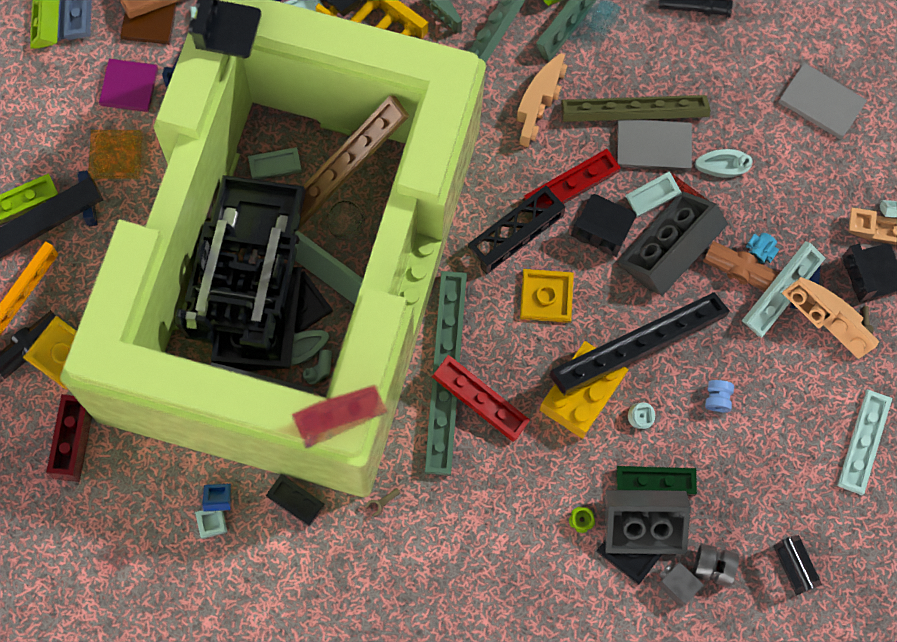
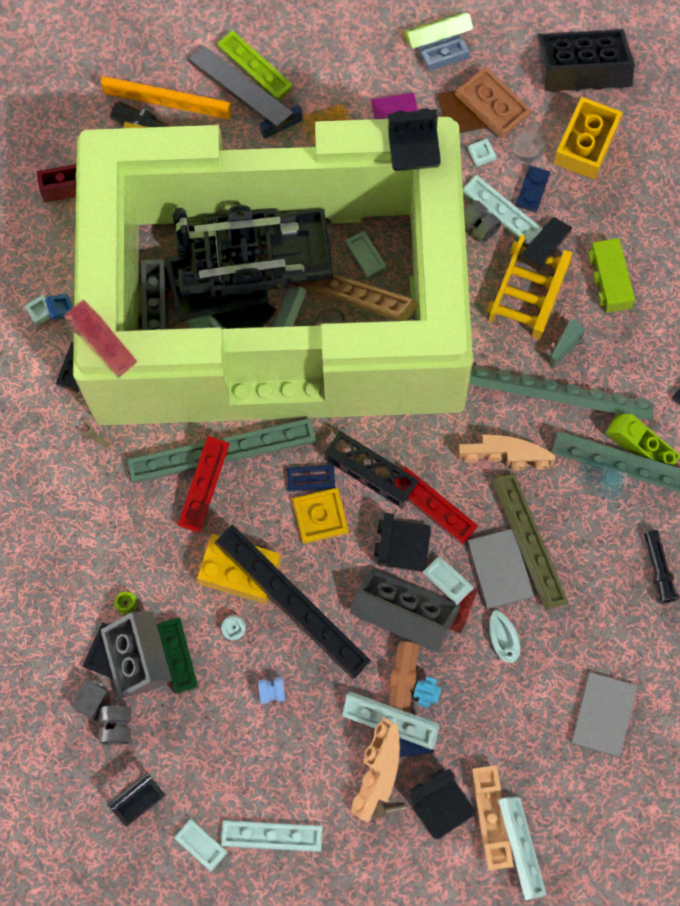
camera: 80 degrees right, 0 degrees up
none -> light aqua tile [174,819,228,872]
none -> dark blue tile [287,465,335,492]

